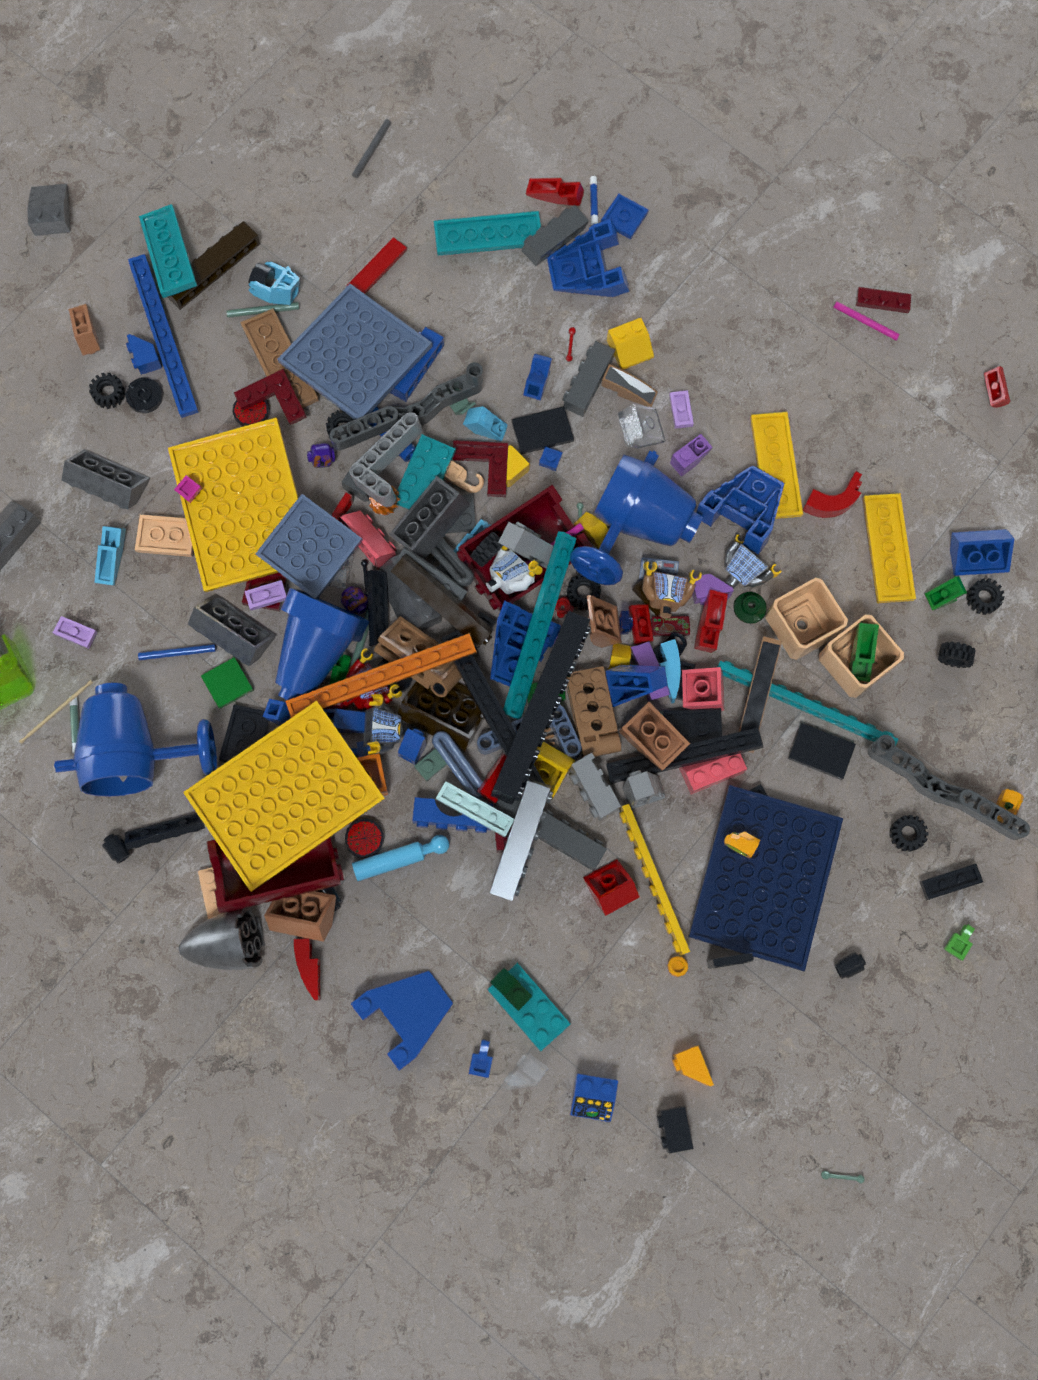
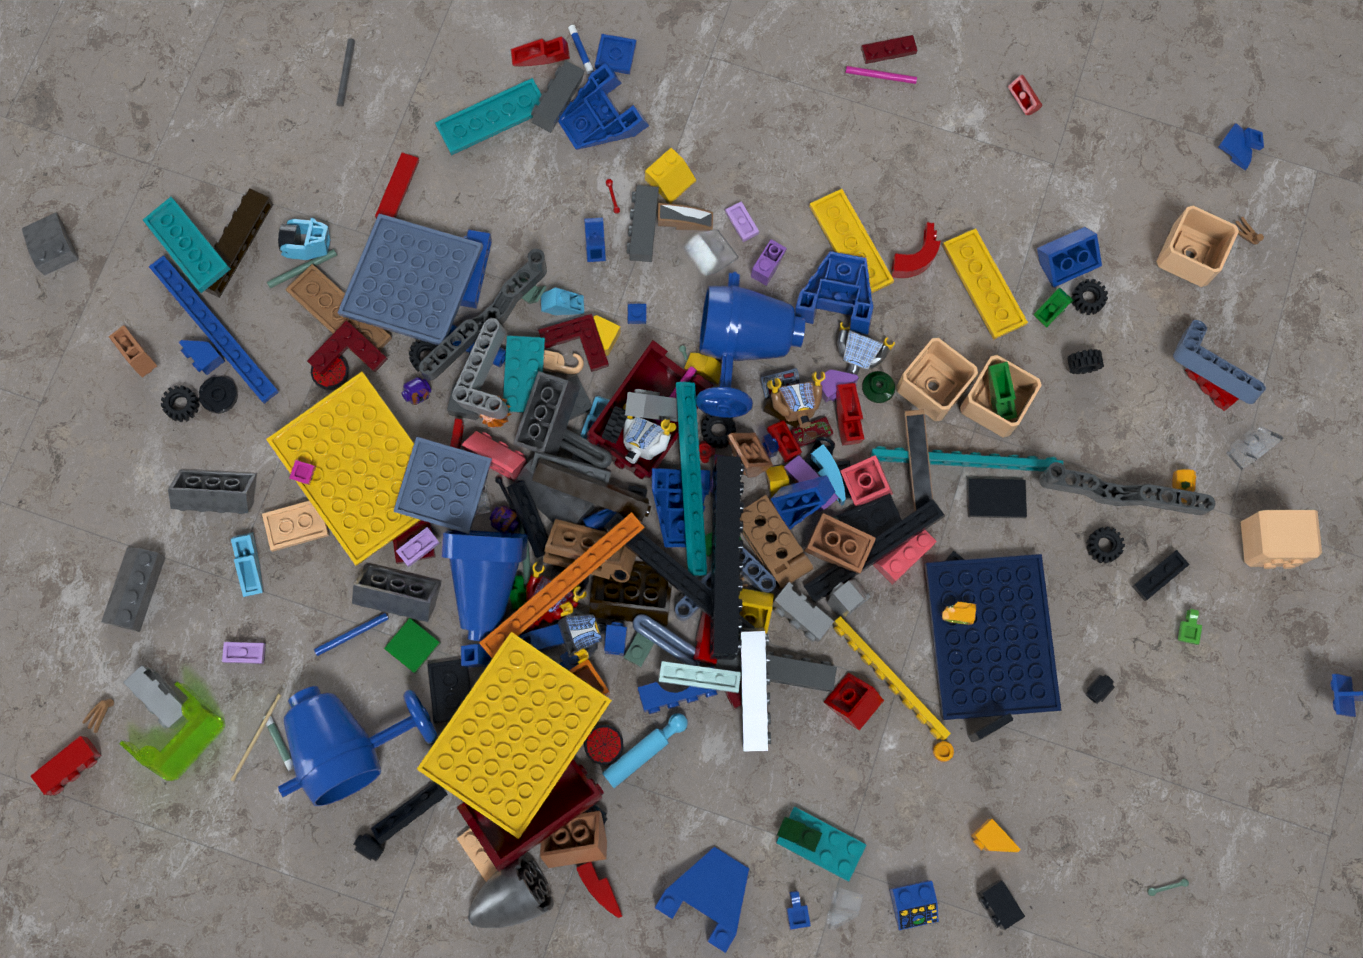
camera: 20 degrees left, 0 degrees up
black tile [511,407,574,455] -> none
none -> blue arm [583,508,617,531]

